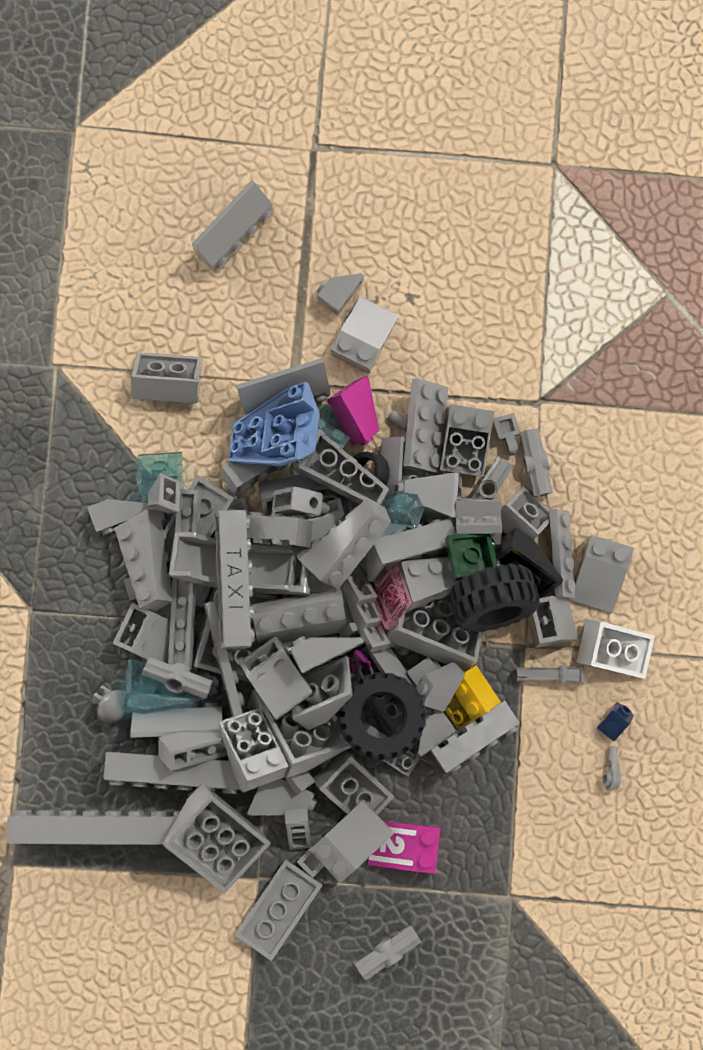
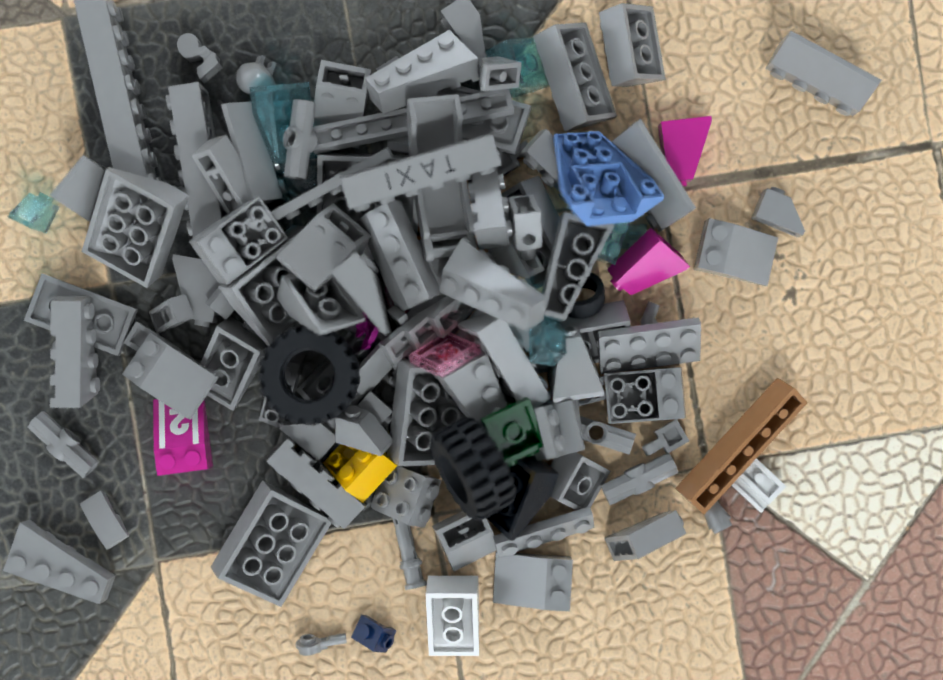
camera: 85 degrees right, 5 degrees up
none -> light grey wedge [3,519,116,604]
none -> clear light blue slope [8,192,59,233]
none -> light grey slope [50,155,107,221]
none -> light grey wedge [50,296,100,408]
none -> light grey slope [80,491,129,549]
none -> light grey leg [177,33,223,84]
none -> light grey slope [211,480,331,607]
none -> light grey bracket [371,466,442,528]
none -> light grey slope [533,22,617,132]
none -> light grey slope [604,510,686,561]
none -> dark pink slope [658,116,712,187]
none -> medium nougat brick [675,378,808,515]
none -> light grey cone [705,501,732,534]
none -> white plate [731,458,786,513]

